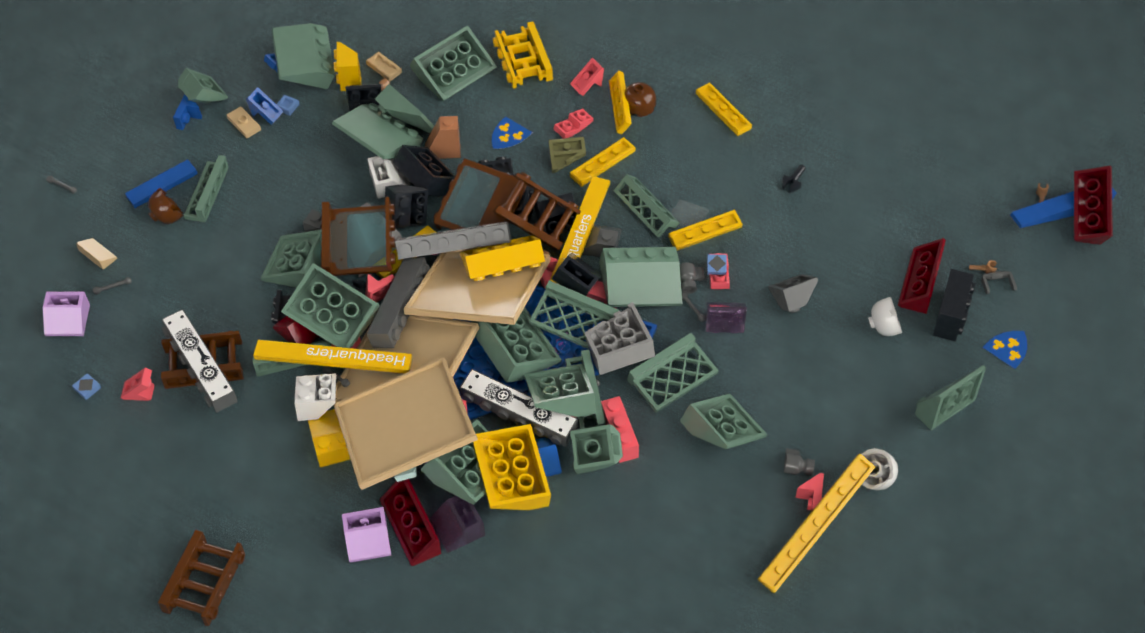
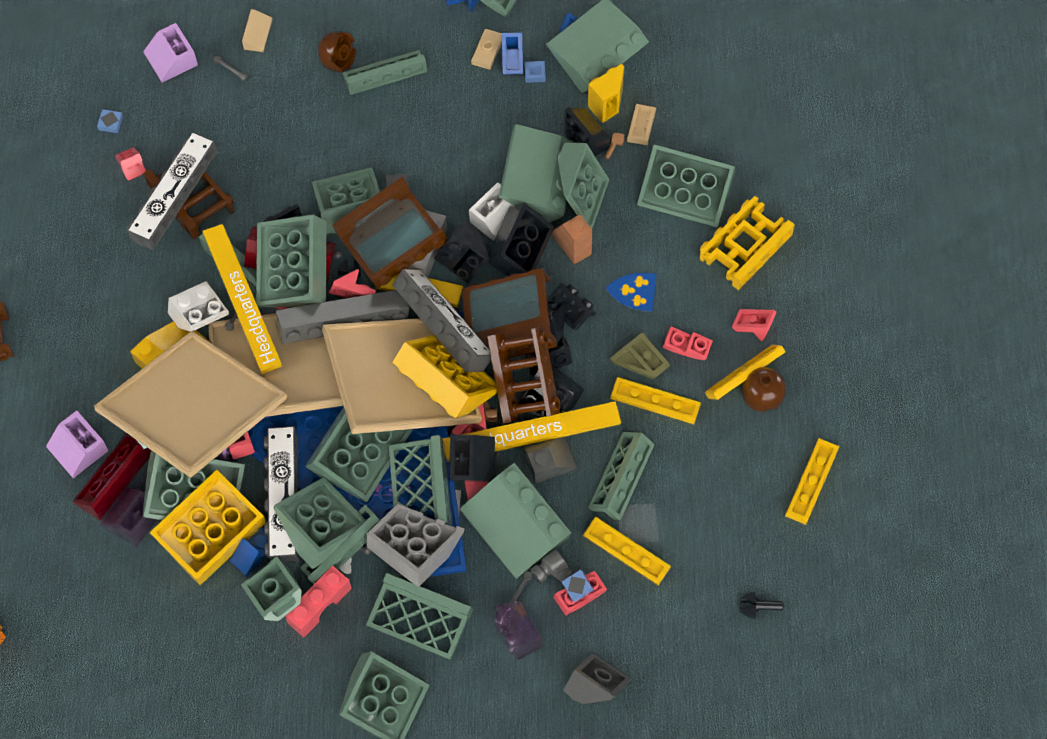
camera: 60 degrees right, 10 degrees up
blue tile [125,159,198,208] -> none

